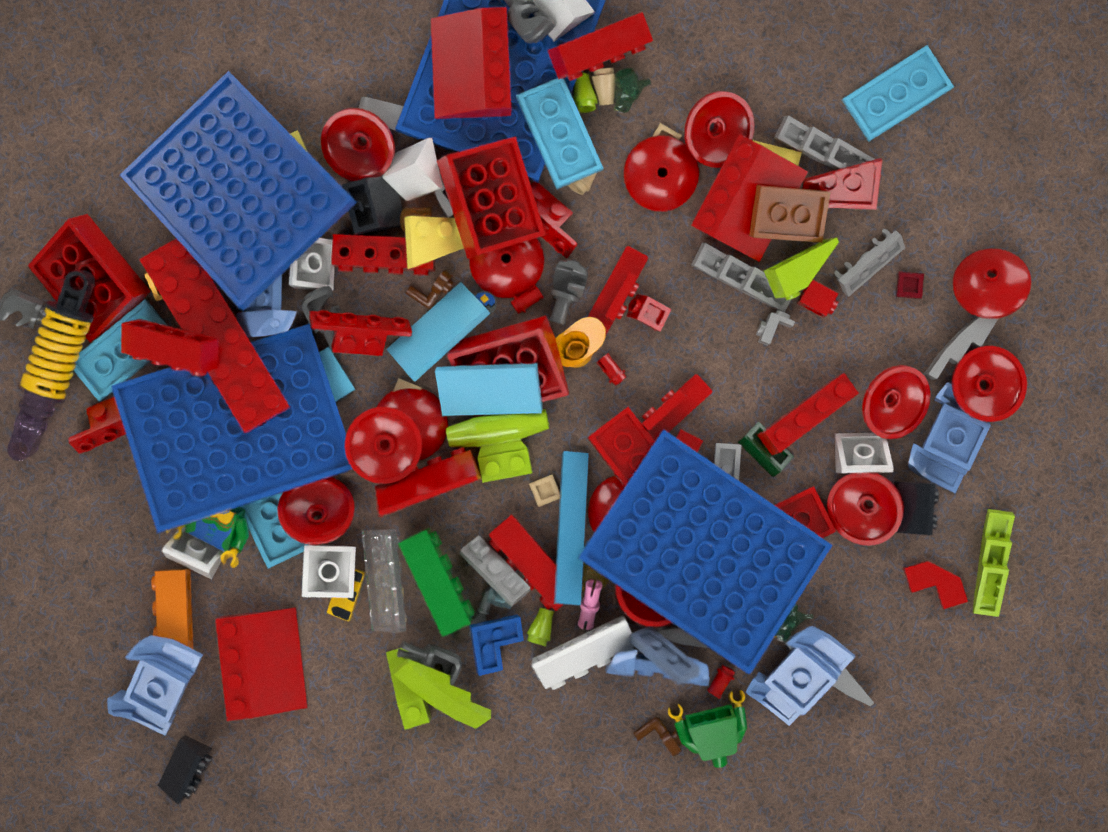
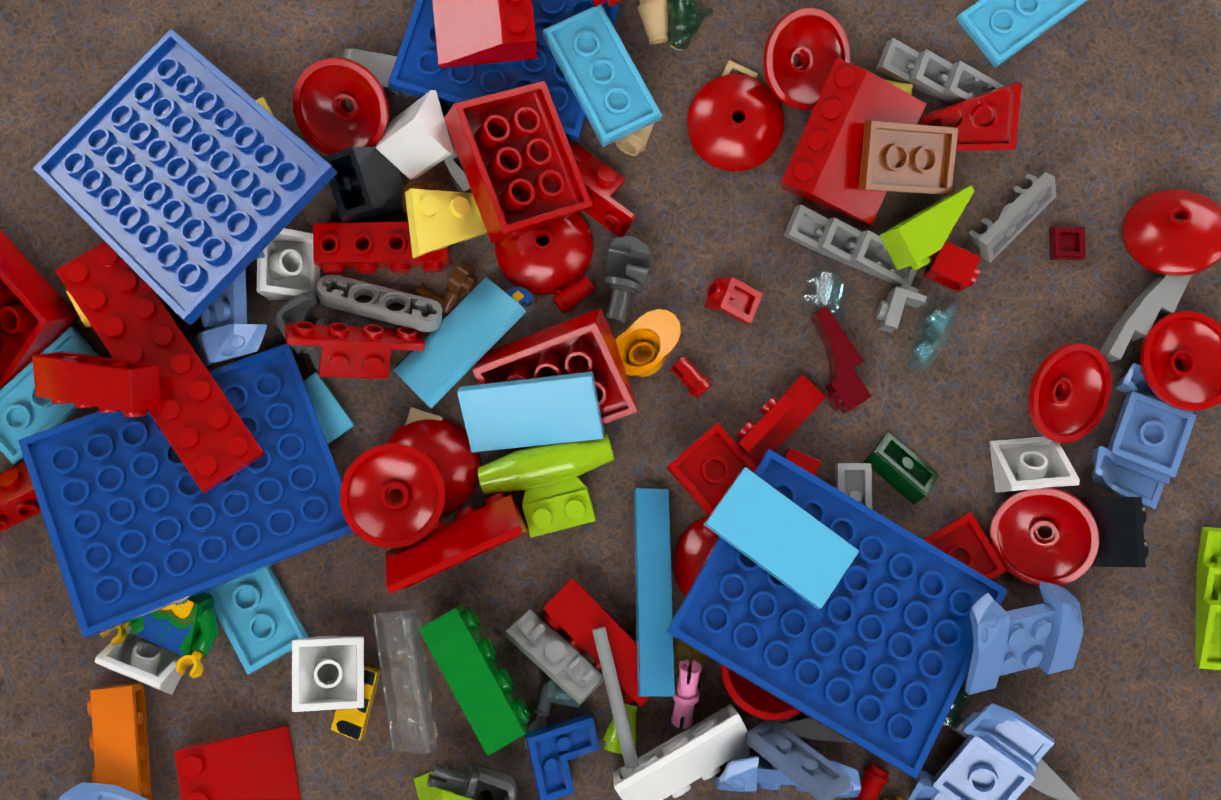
camera: 10 degrees left, 5 degrees down
red dish [277,477,355,545] -> none
tan tile [529,474,560,507] -> none
lime cone [573,73,598,113] -> none
red bracket [588,246,648,335] -> none
red brick [758,373,859,455] -> none
red tile [903,561,968,609] -> none
none -> light grey beam [317,274,442,332]
none -> light grey bar [592,627,639,769]
none -> medium azure tile [703,467,859,609]
none -> clear light blue tile [803,271,844,314]
none -> dark red slope [810,306,872,414]
none -> clear light blue slope [909,304,957,374]
none -> medium blue piece [965,581,1084,695]

